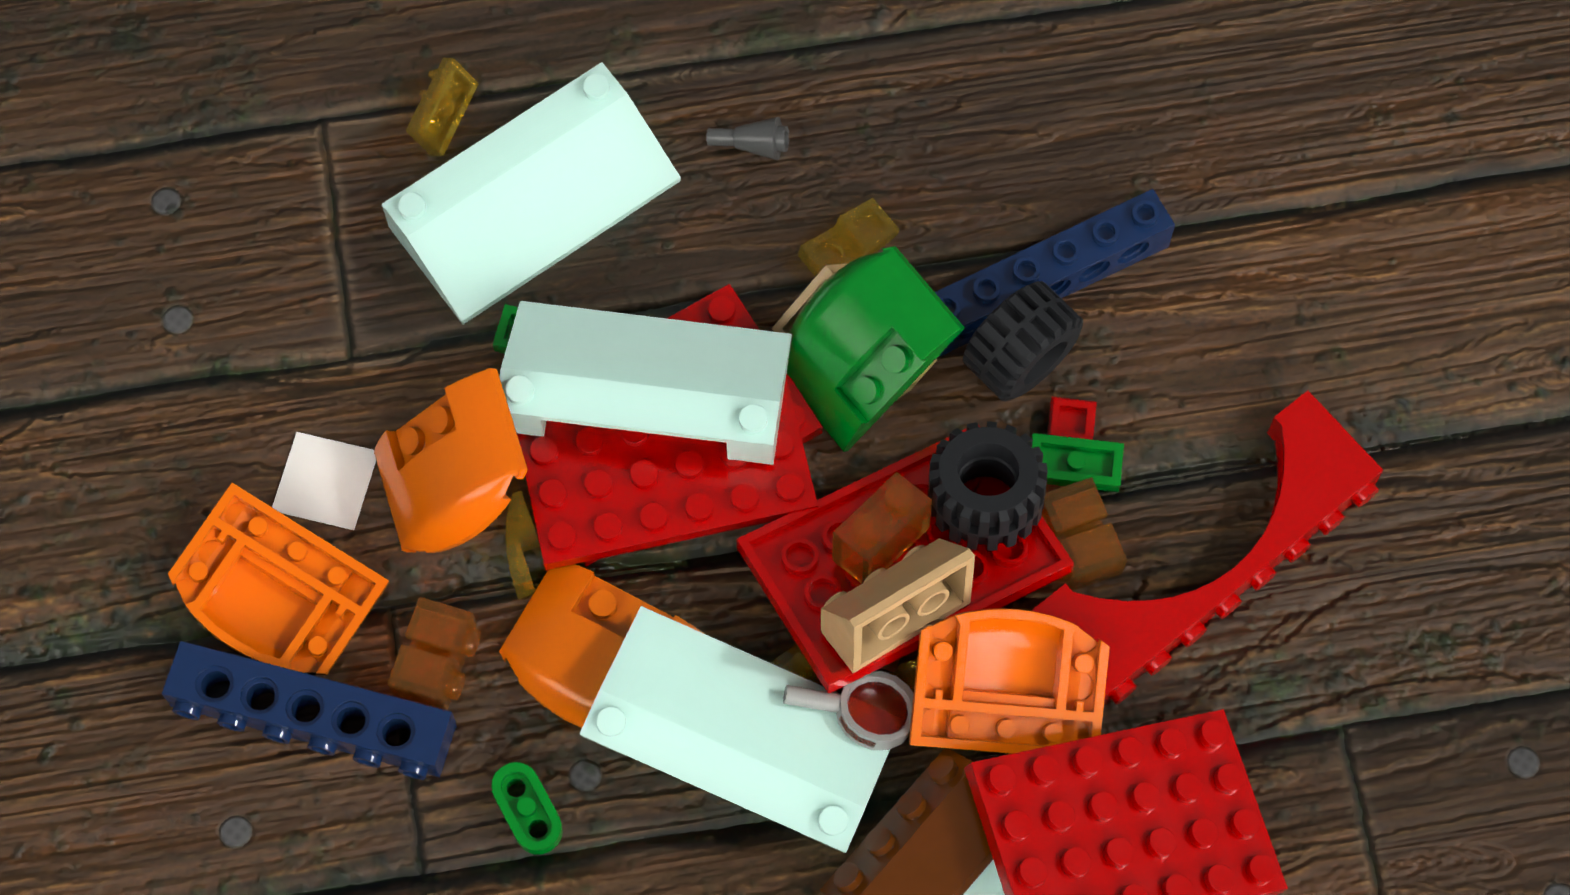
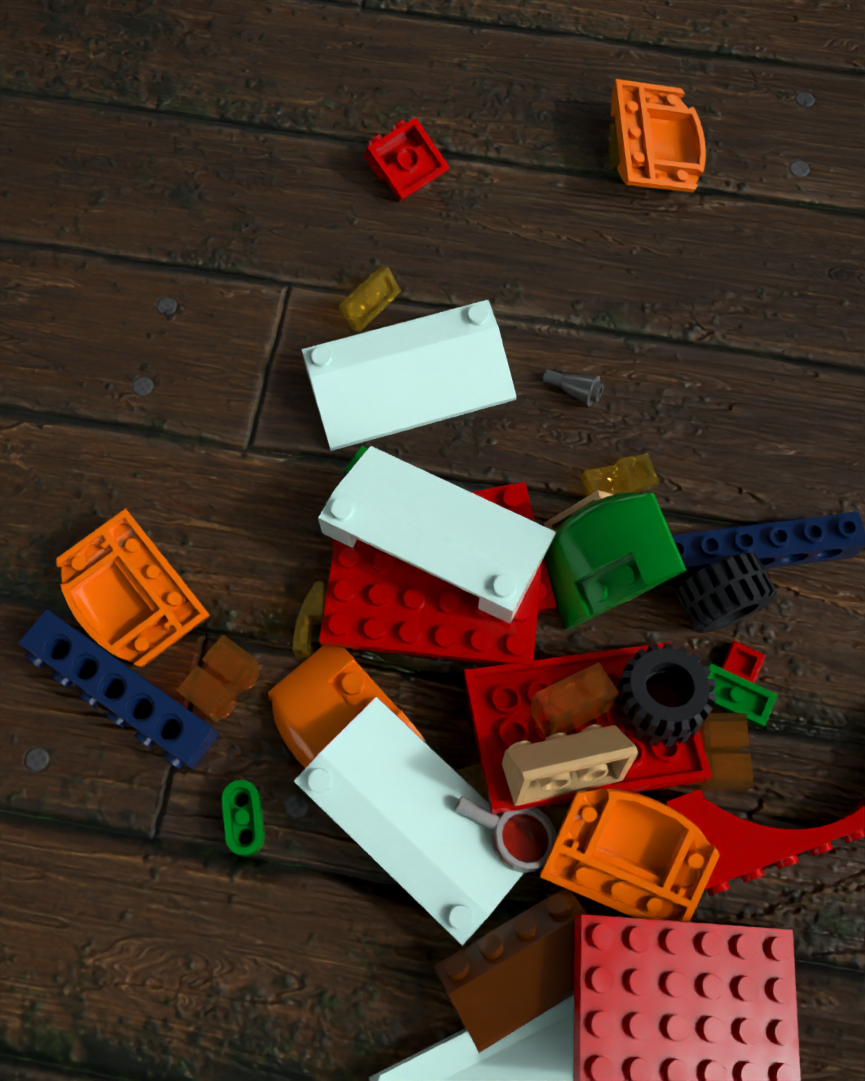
camera: 20 degrees right, 0 degrees up
white sticker [272,432,376,530] -> none
orange slope [374,368,528,553] -> none

